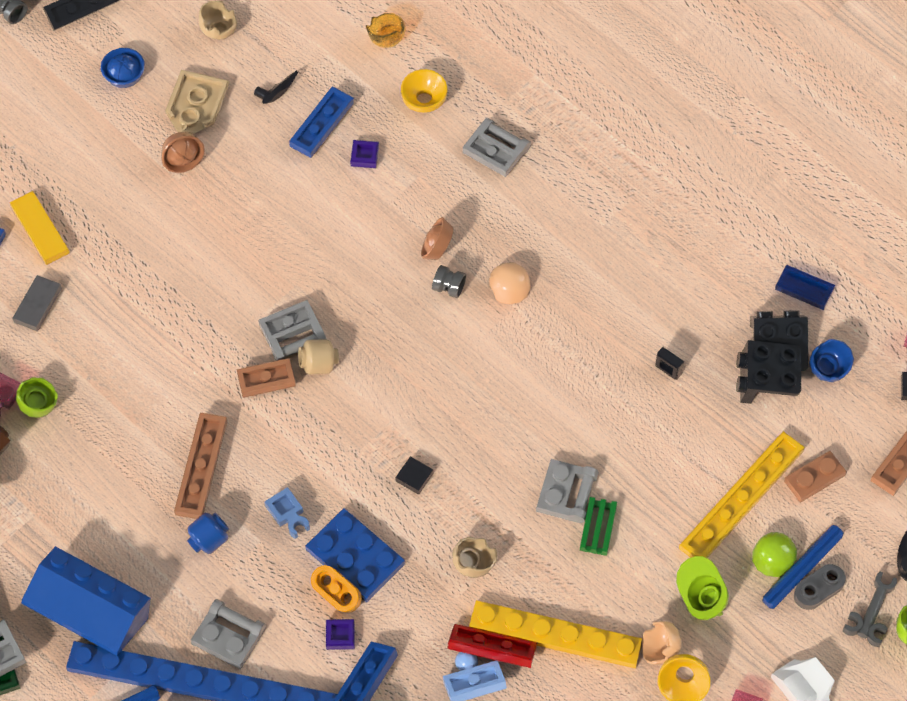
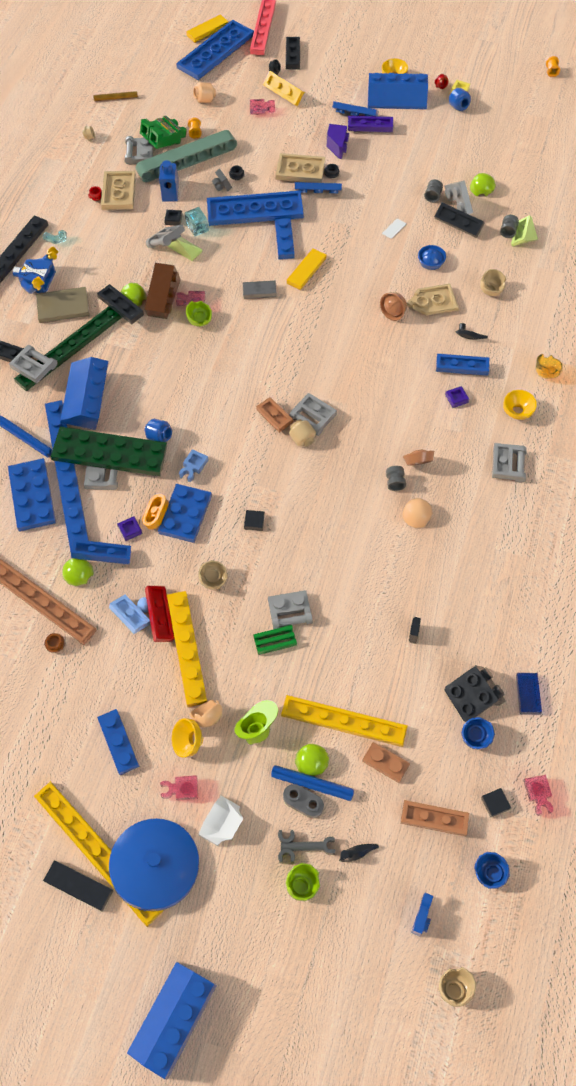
camera: 65 degrees right, 0 degrees up
nougat plate [174,412,227,519] -> none
black bracket [736,340,801,404] -> none
none -> dark green plate [51,427,167,477]
none -> white sticker [382,219,406,239]

